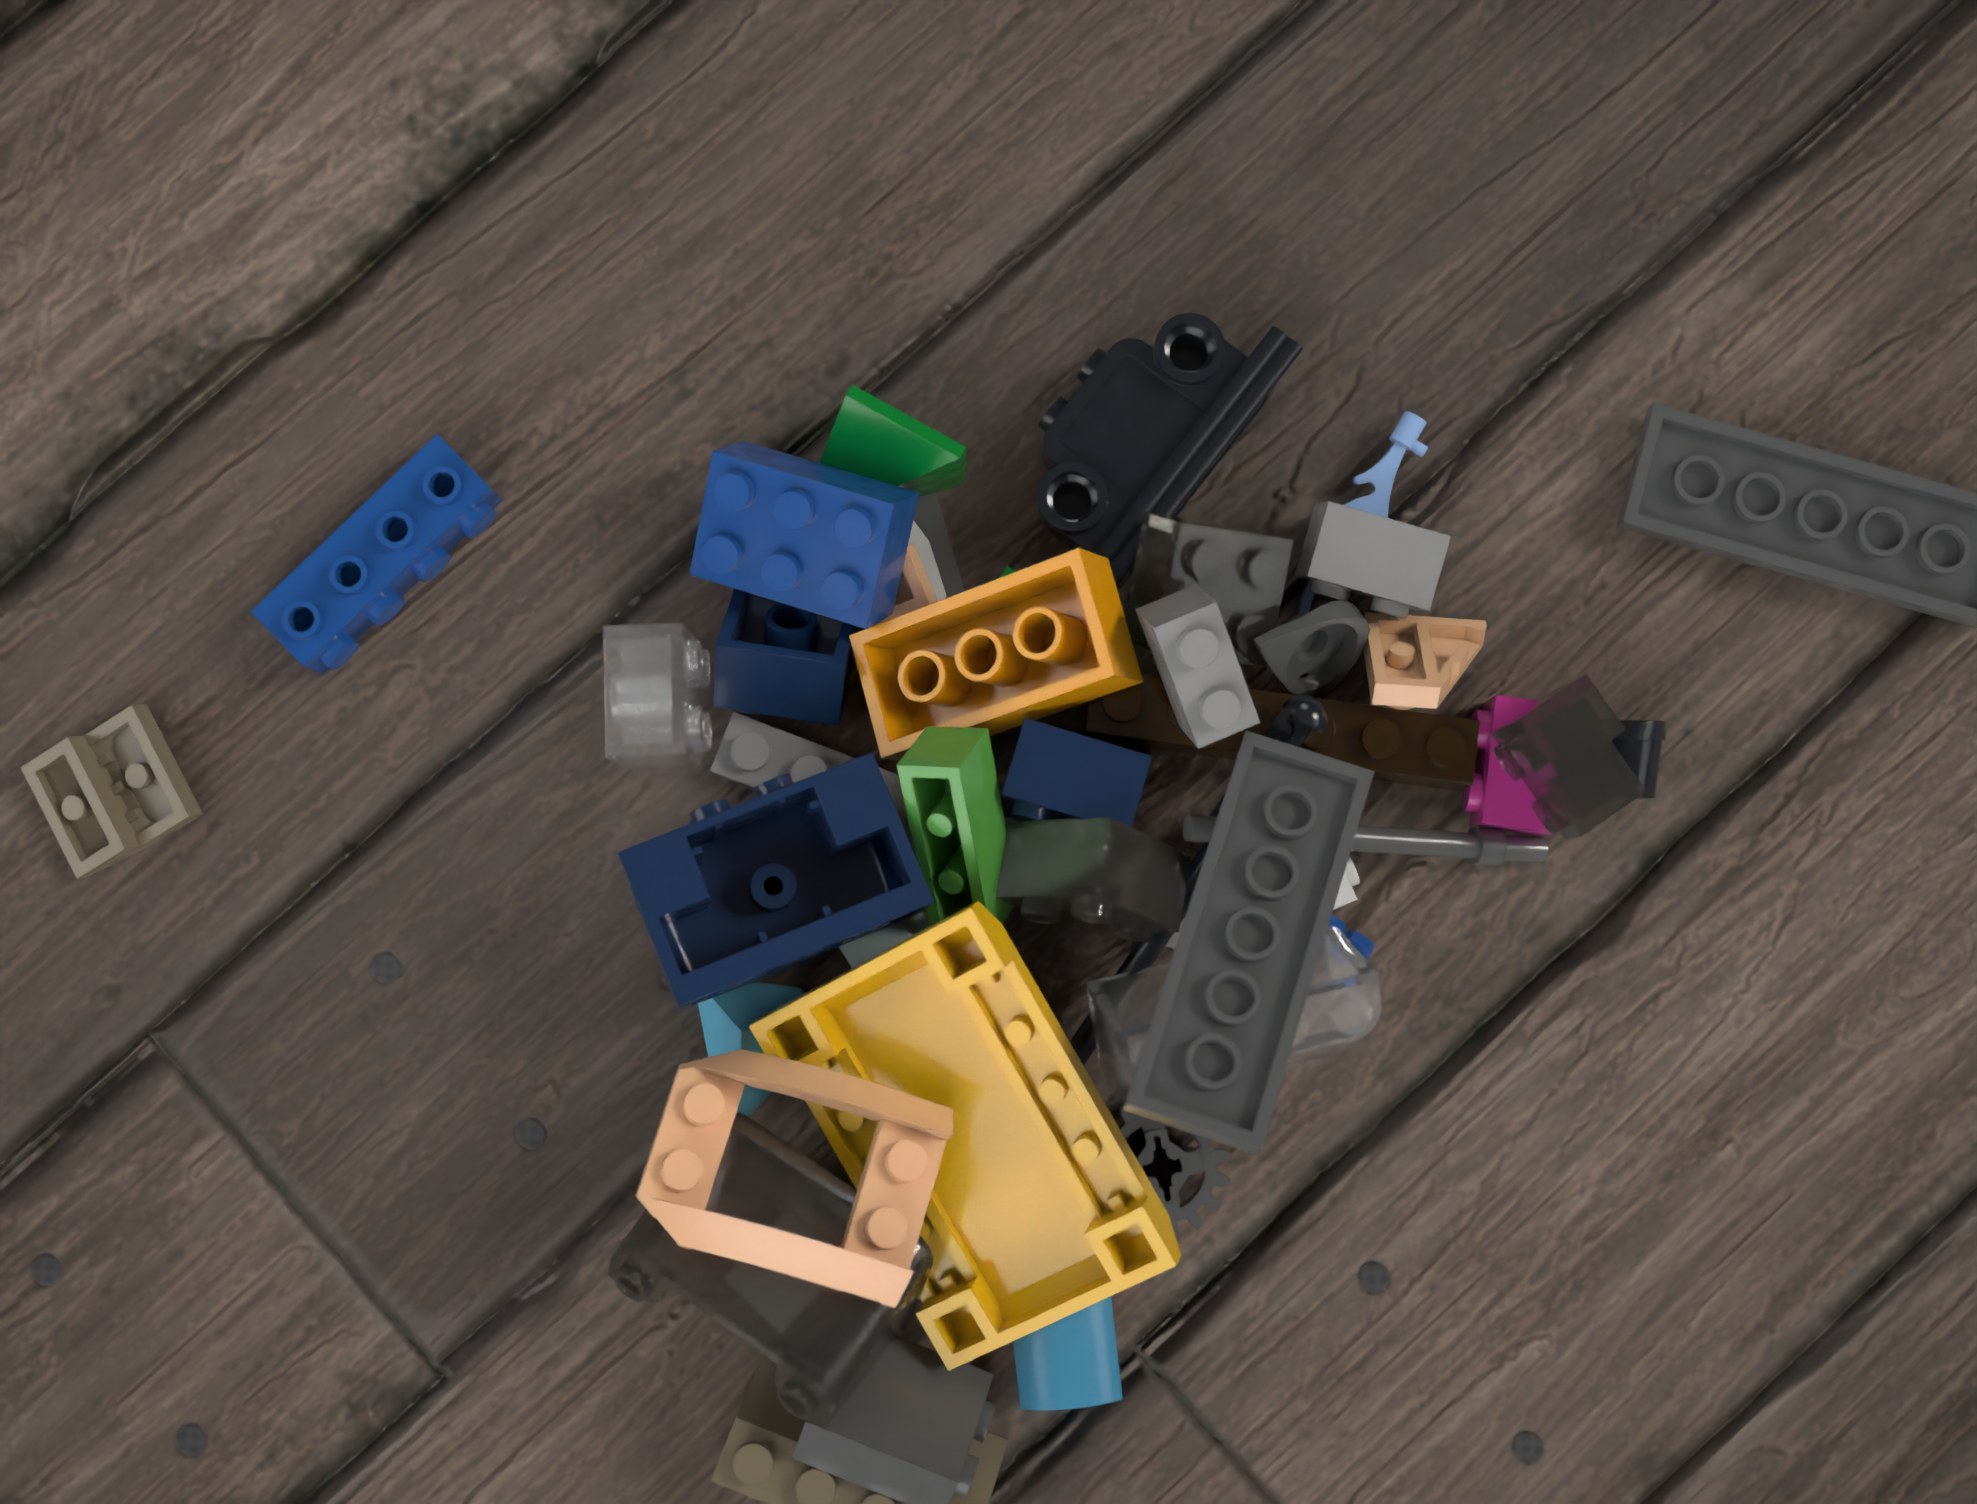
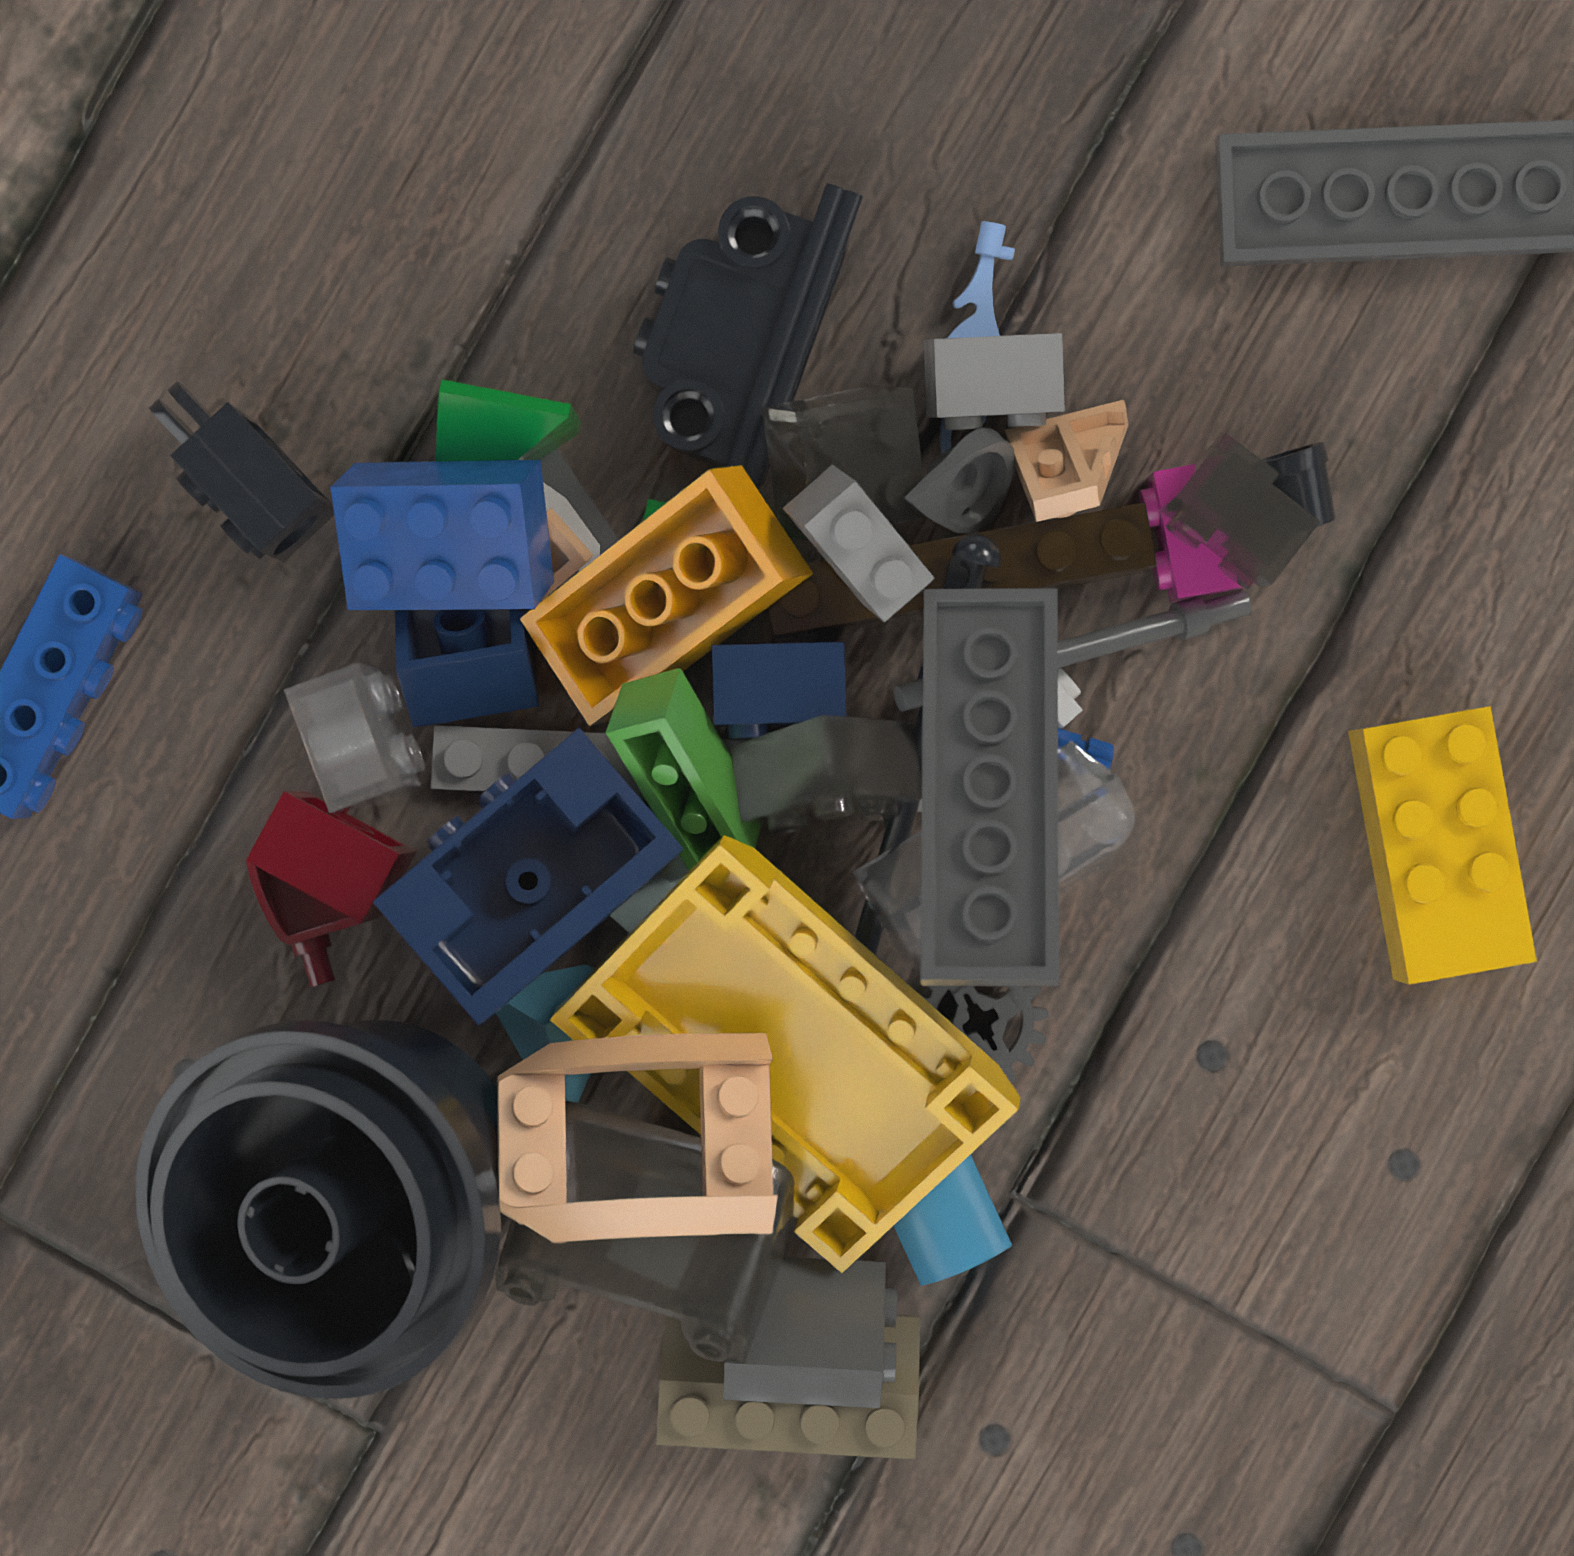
camera: 15 degrees left, 5 degrees up
none -> black piece [135,1020,512,1399]
none -> black brick [149,381,334,562]
none -> dark red piece [246,791,417,987]
none -> yellow brick [1348,706,1537,985]

